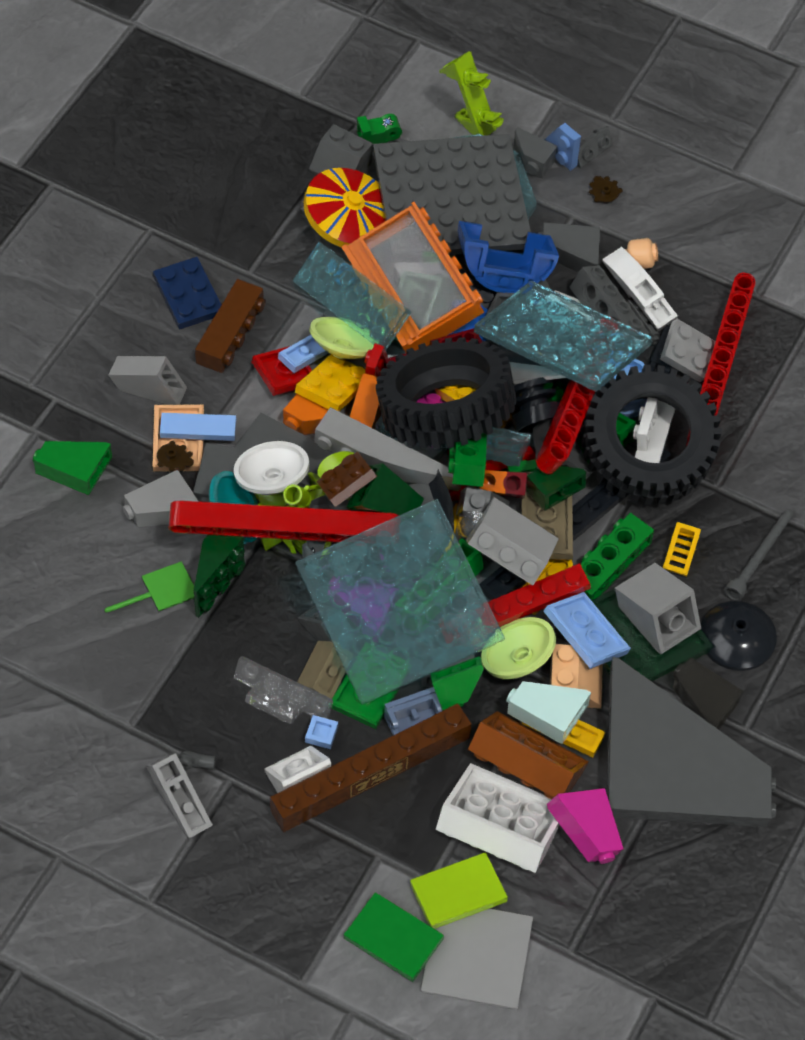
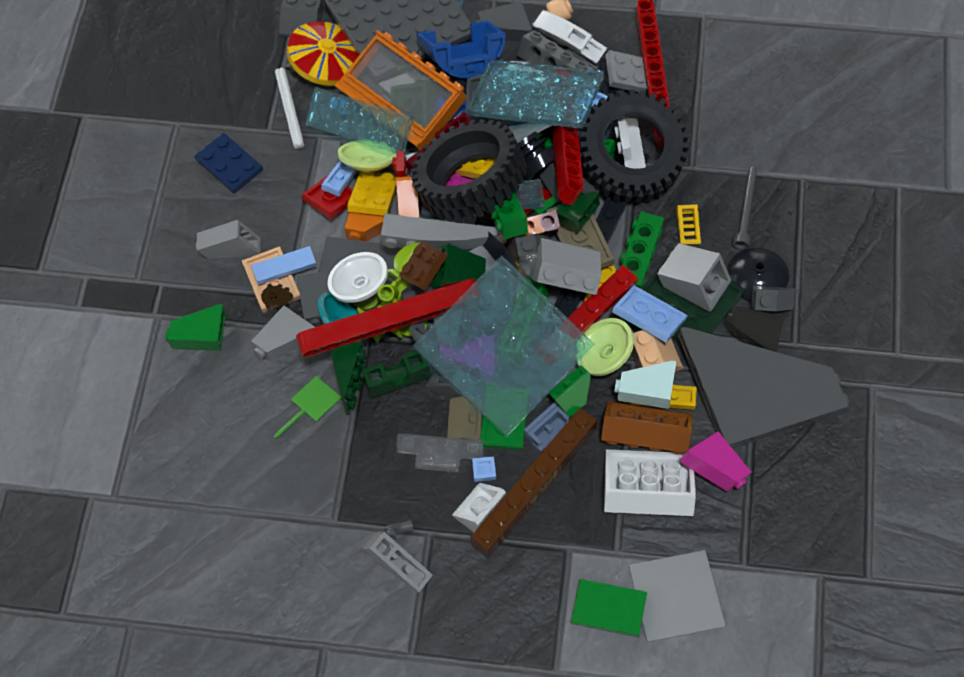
camera: 15 degrees left, 5 degrees up
reddish brown brick [195,279,266,373] -> none
lime tile [410,852,508,929] -> none
none -> white axle [275,68,304,149]
none -> dark green arch [362,348,431,399]
none -> dark grey slope [751,286,795,311]

